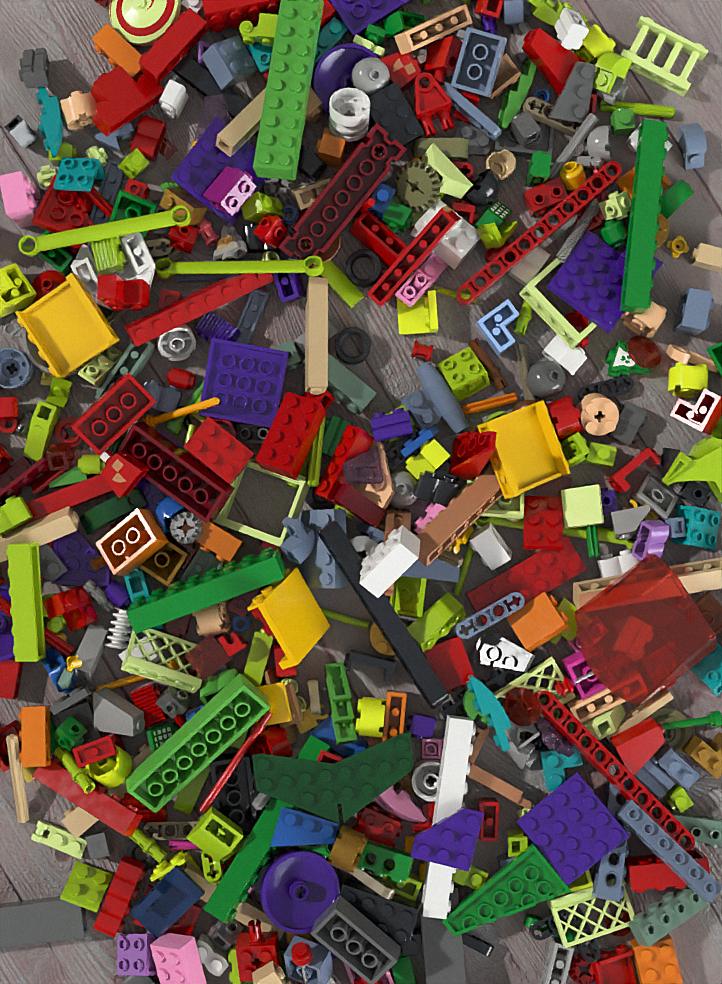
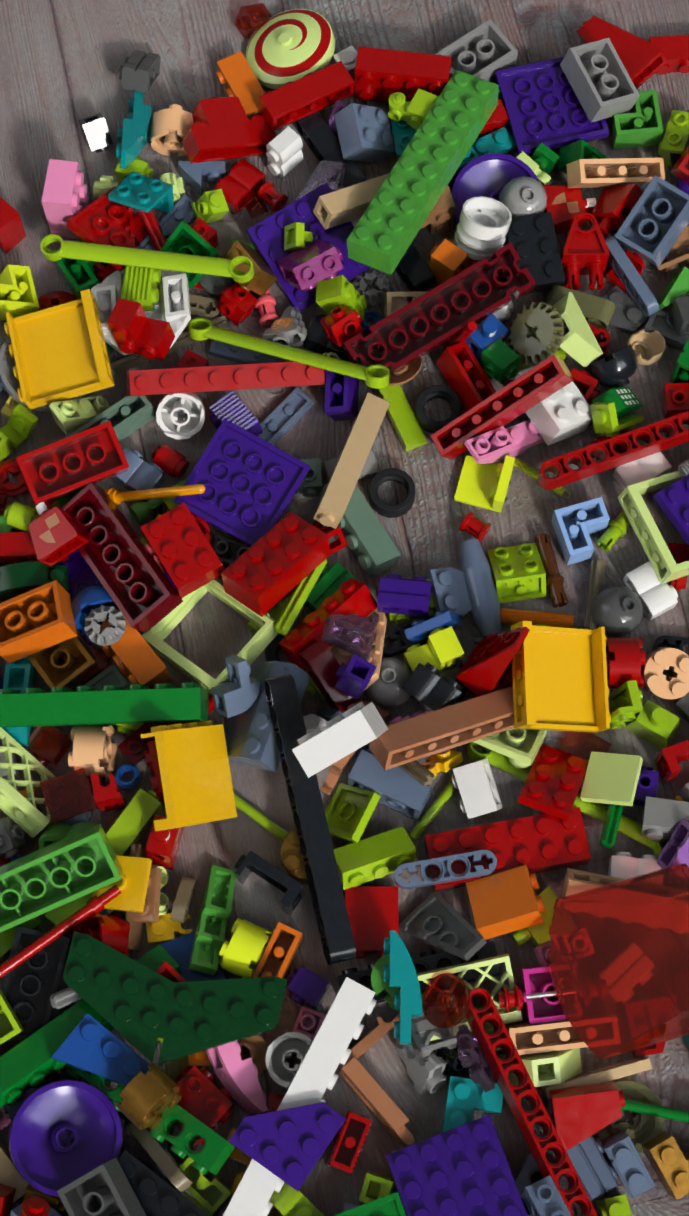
camera: 20 degrees right, 15 degrees down
none -> red bush [257,181,288,213]
none -> lime tile [284,222,313,251]
none -> dark purple brick [334,654,377,700]

